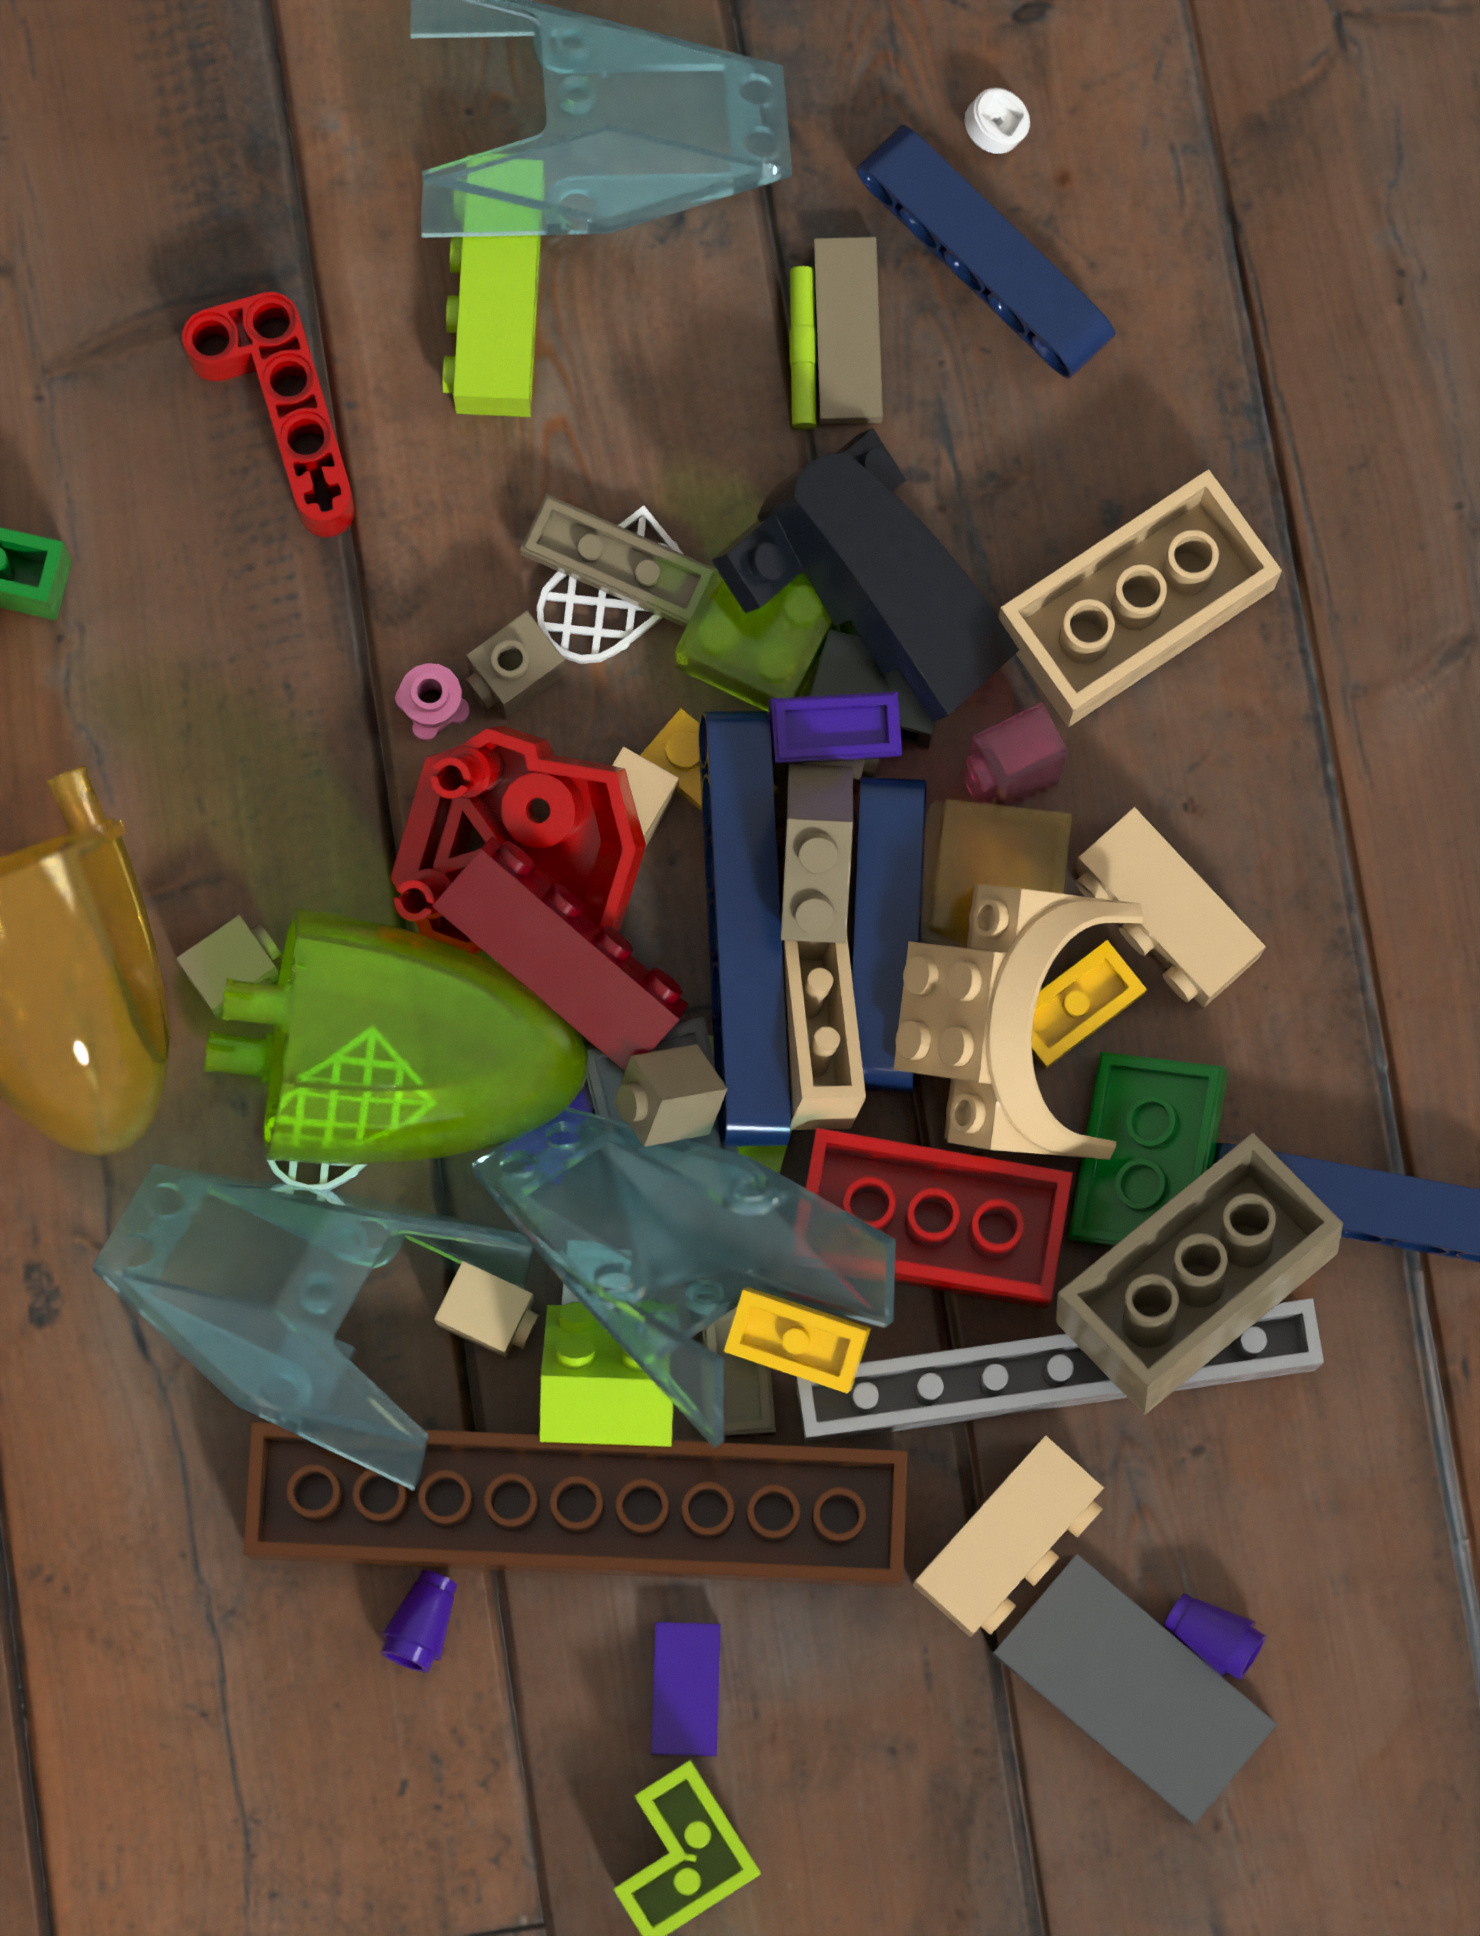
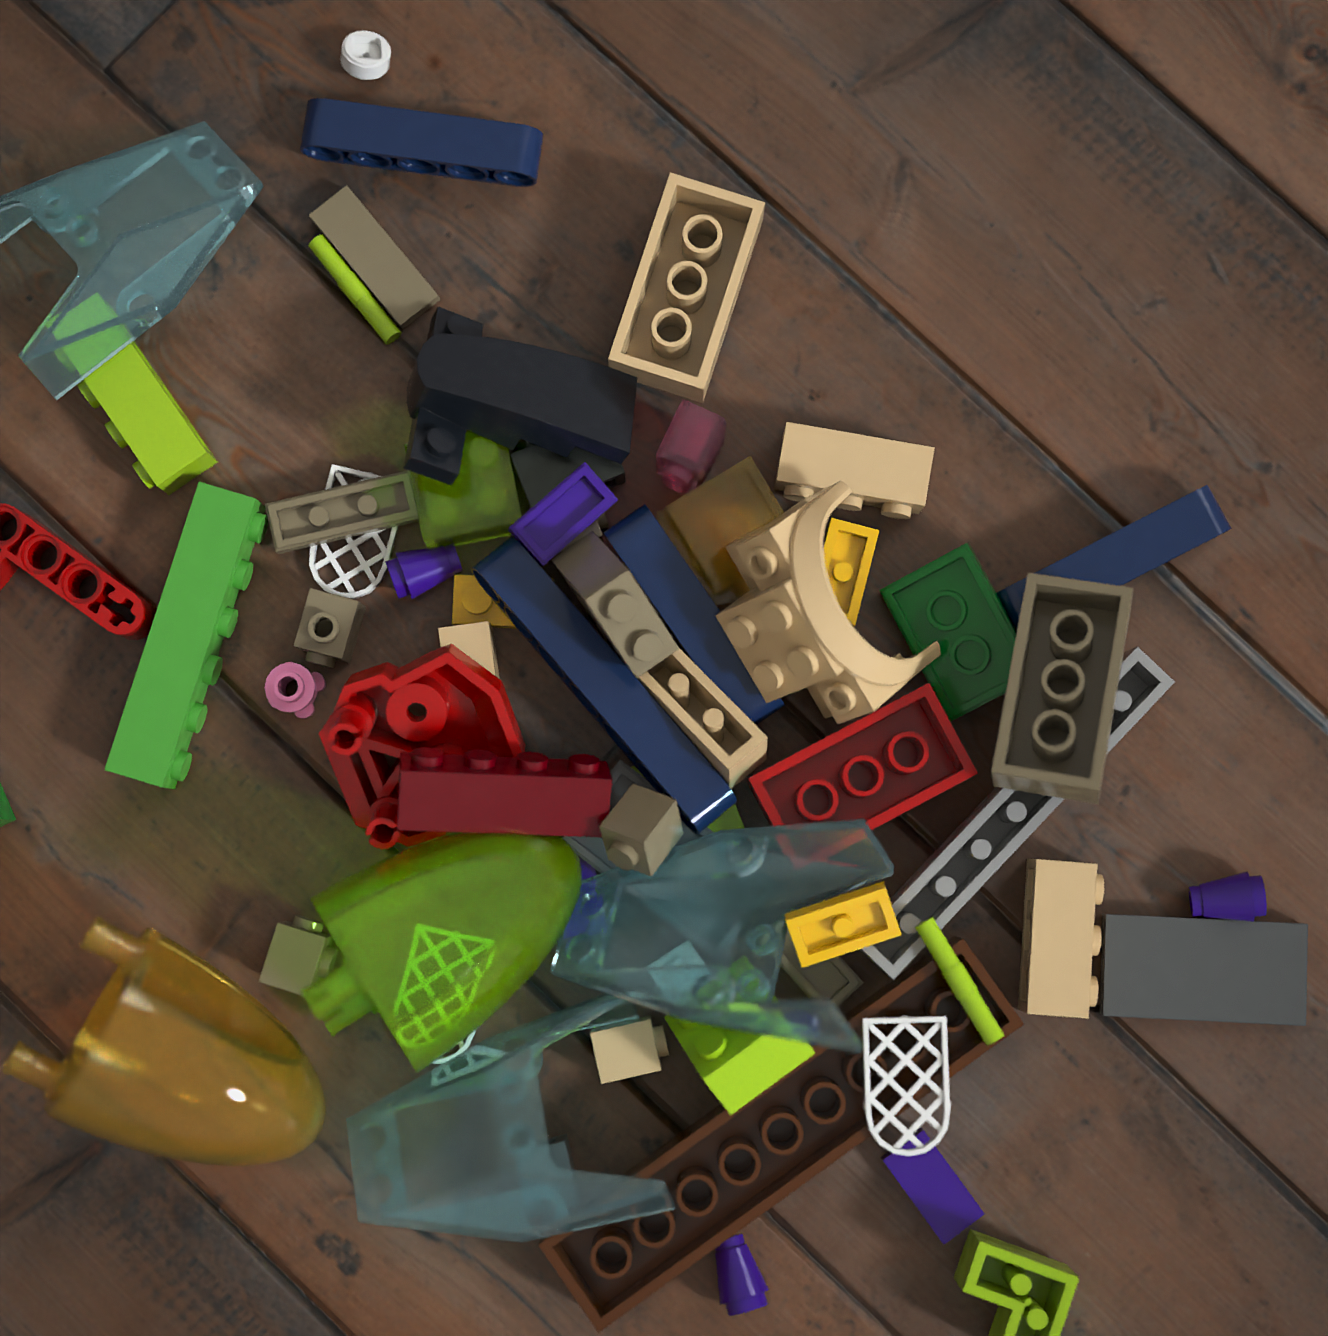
camera: 35 degrees left, 5 degrees up
none -> bright green brick [104,482,268,789]
none -> dark purple cone [385,543,463,599]
none -> white window [862,1015,951,1156]
none -> lime piece [915,917,1004,1045]

